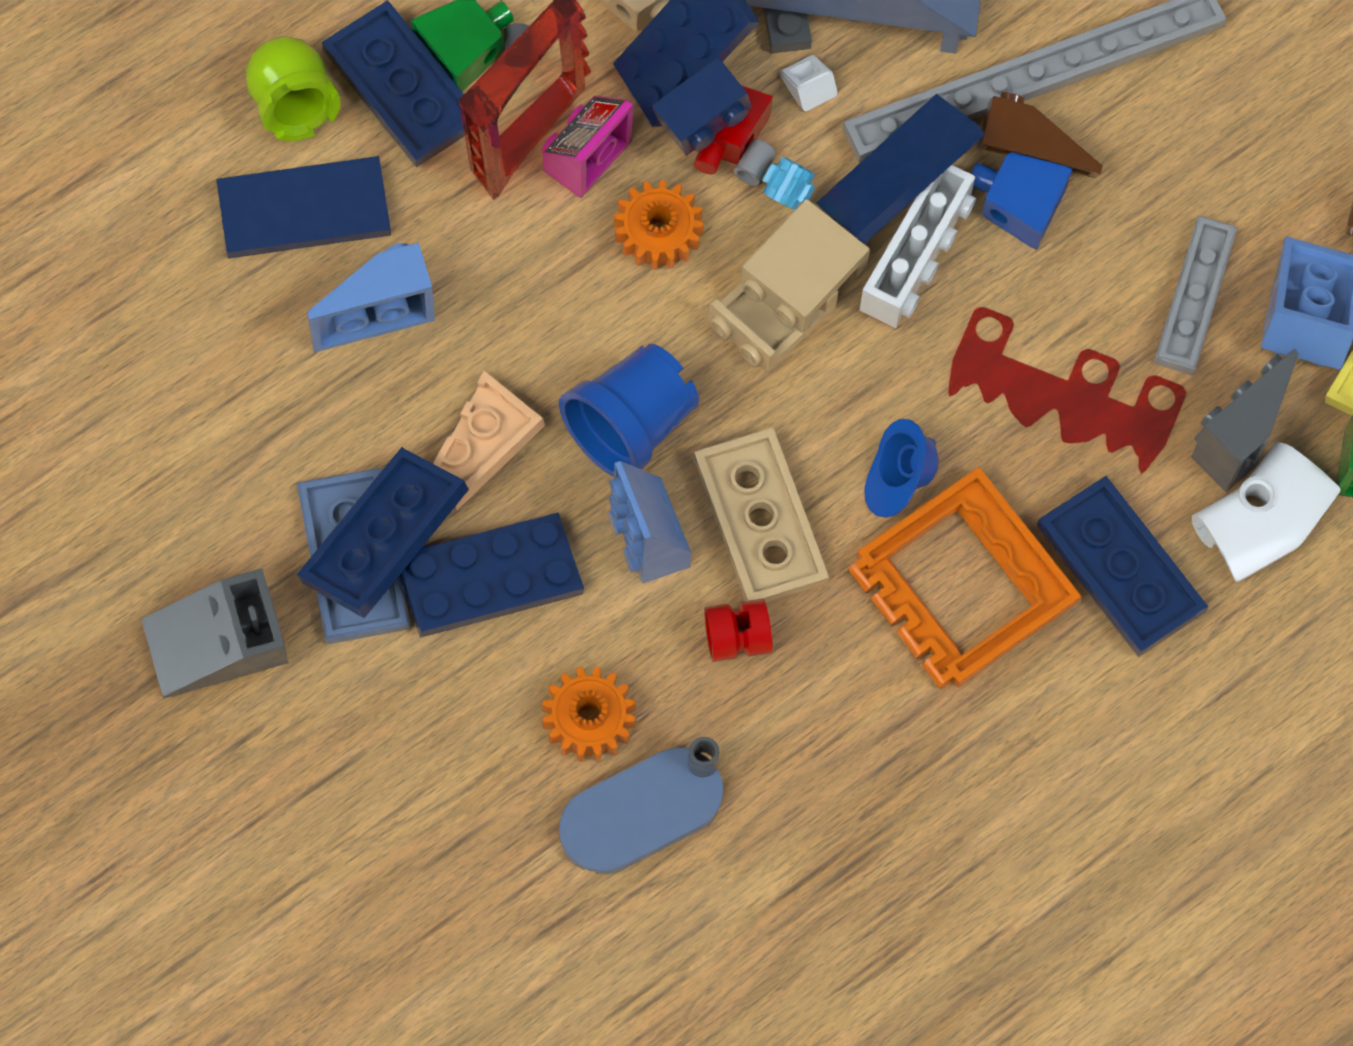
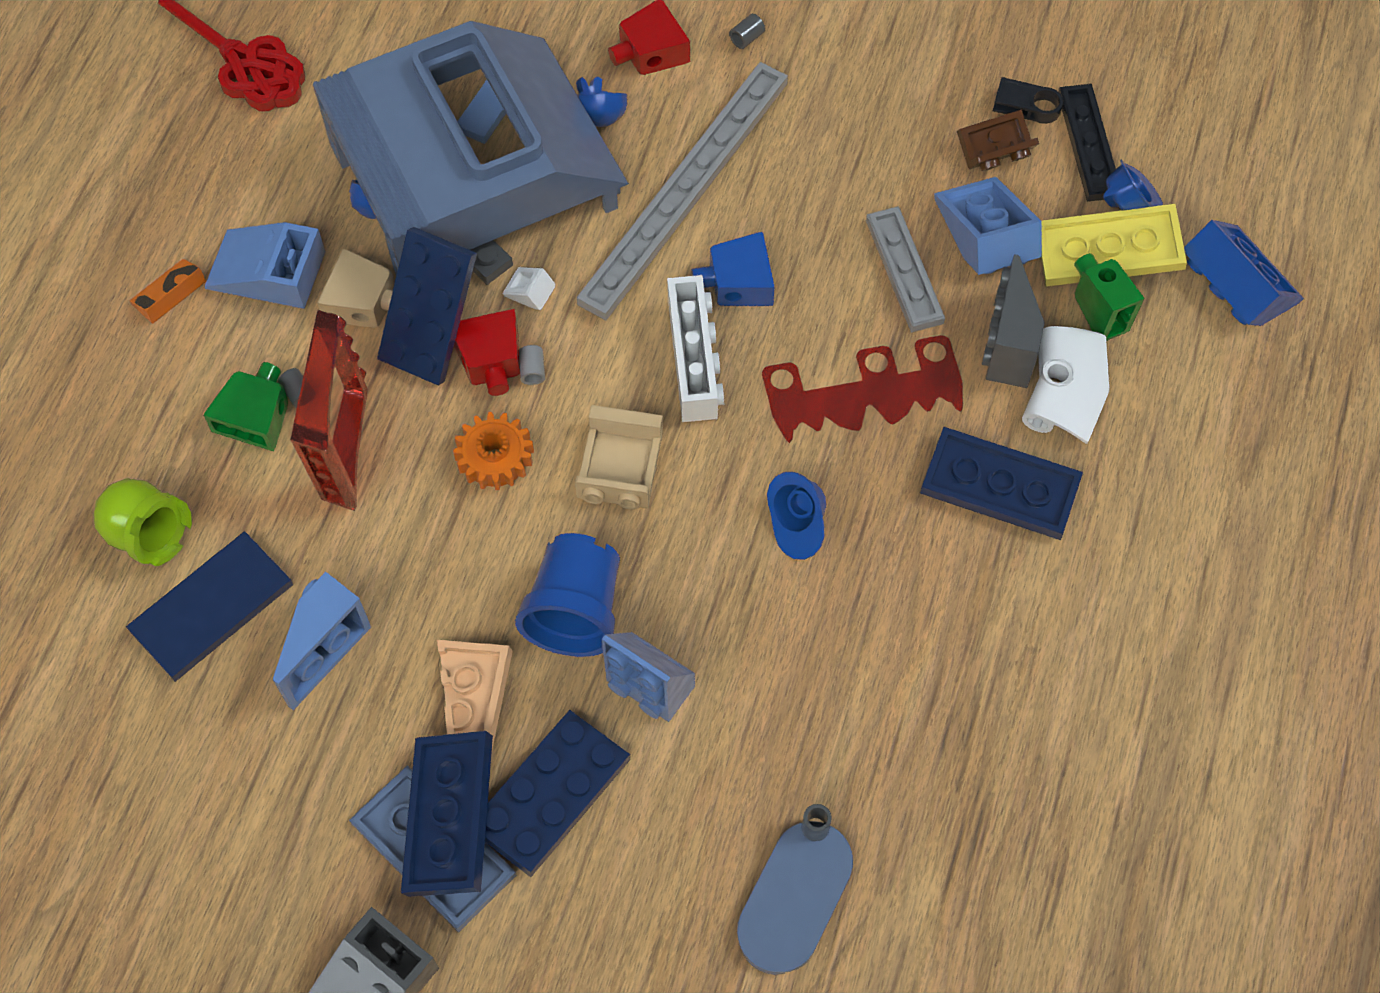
camera: 30 degrees left, 5 degrees down
dark blue plate [322,0,483,167] -> none
dark pink slope [542,95,633,198] -> none
orange gear [542,666,636,762] -> none
dark blue brick [652,57,752,156] -> none
tan plate [693,428,829,603] -> none
red wheel [704,598,773,662] -> none
tan panel [740,199,870,333] -> none
medium azure gear [762,157,816,210] -> none
dark blue tile [816,93,985,244] -> none
orange hinge [848,467,1082,689] -> none
reddish brown slope [977,92,1103,178] -> none

